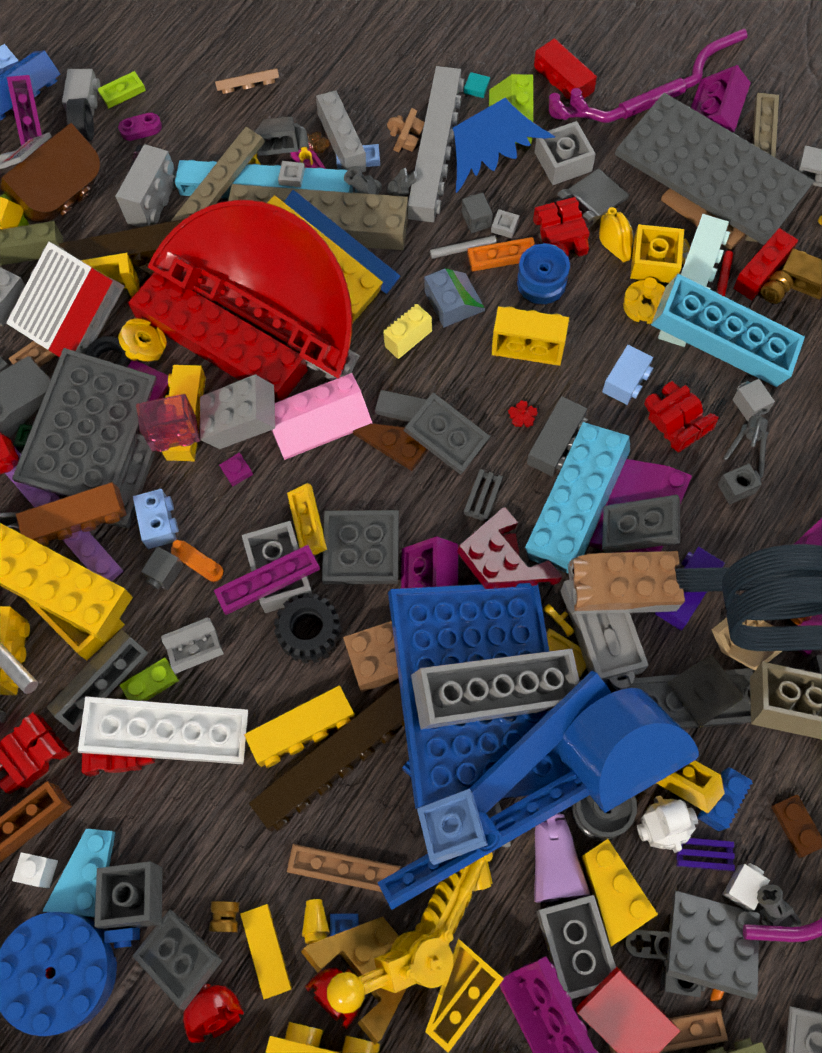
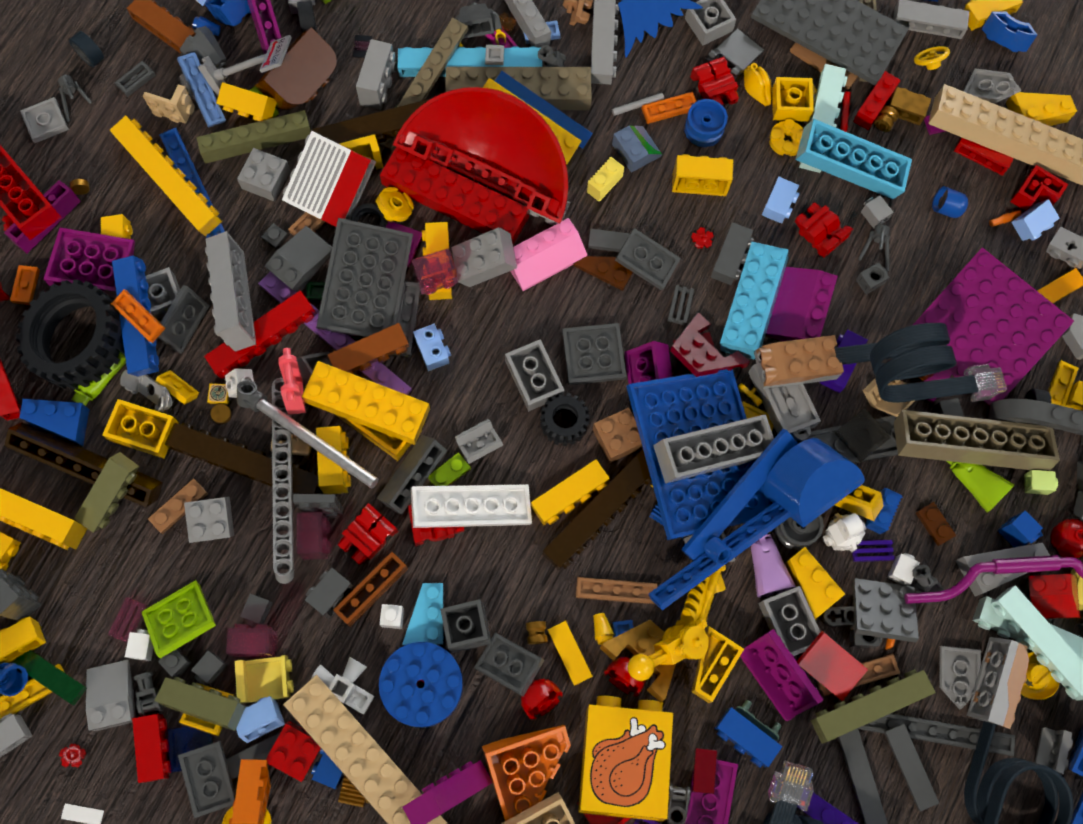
camera: 15 degrees left, 5 degrees up
blue plate [104,928,140,948] -> none
magenta plate [118,113,162,141] -> none
dark grey brick [141,546,184,590] -> none
orange piece [171,540,224,582] -> none
magenta plate [214,545,320,615] -> none
magenta plate [219,453,253,487] -> none
yellow tile [287,483,327,555] -> none
dark grey plate [387,168,417,197] -> none
medium blue tile [417,789,487,865] -> none
dark grey brick [462,193,493,233] -> none
light grey plate [491,209,520,238] -> none
dark grey tile [602,495,680,553] -> none

